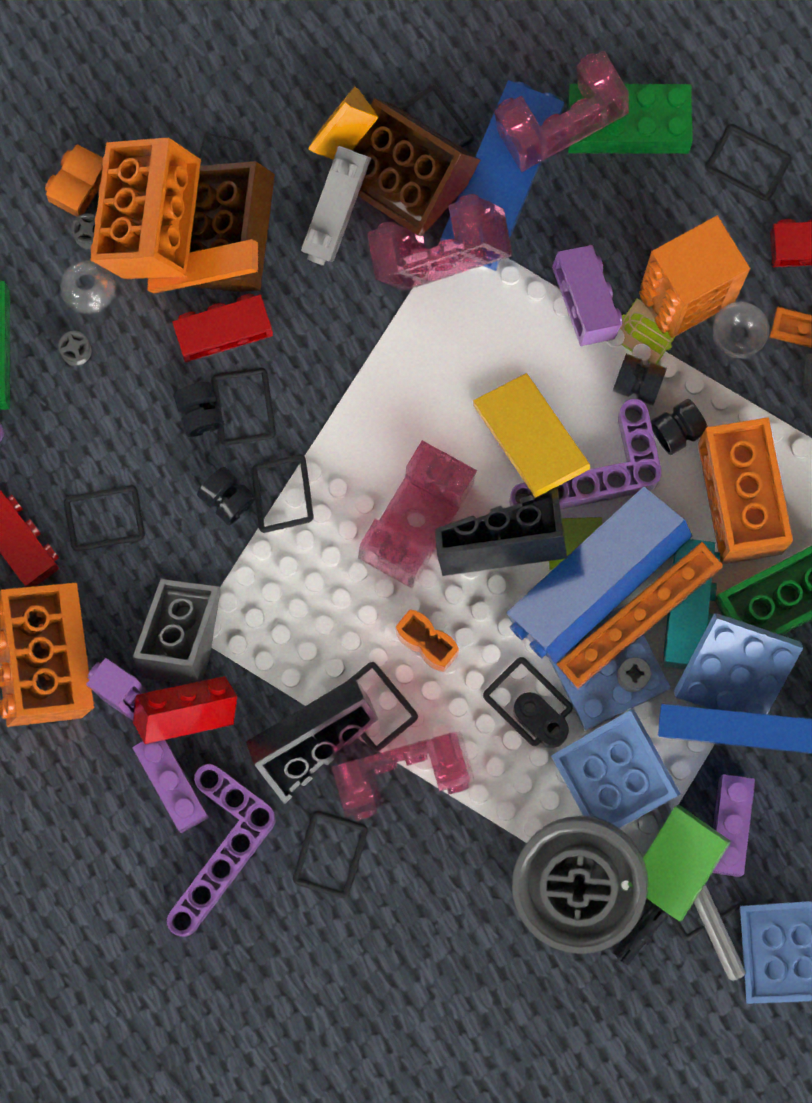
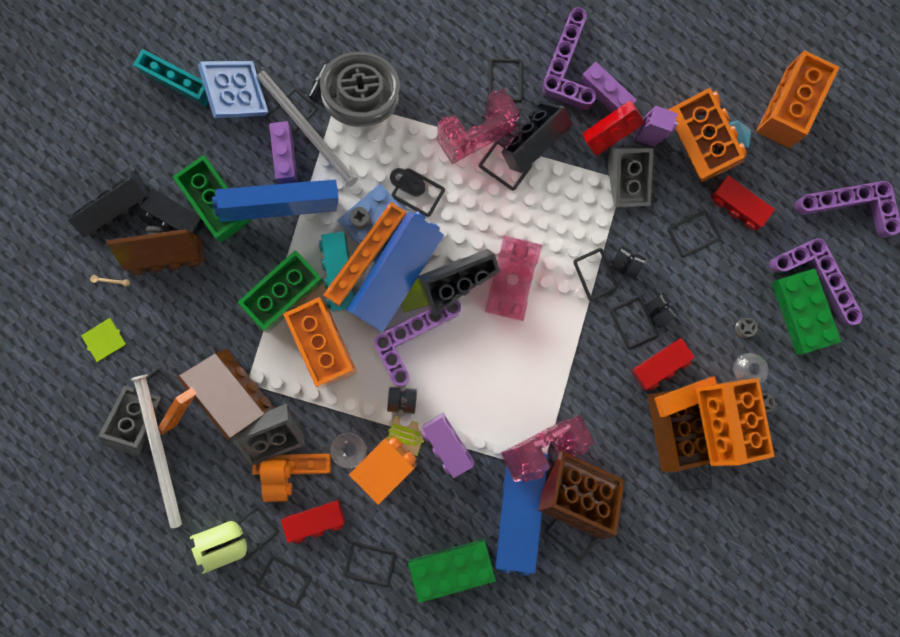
camera: 165 degrees right, 5 degrees up
orange brick [45,144,103,217] -> none
light grey brick [301,146,371,266] -> none
light orange slope [308,86,379,160] -> none
orange brick [396,609,459,672] -> none
yellow tile [473,373,590,498] -> none
clear pink plate [494,51,629,172] -> none
medium blue plate [551,709,681,828] -> none
bright green tile [627,804,731,922] -> none
black wheel [651,399,708,455] -> none
medium blue plate [674,613,803,715] -> none

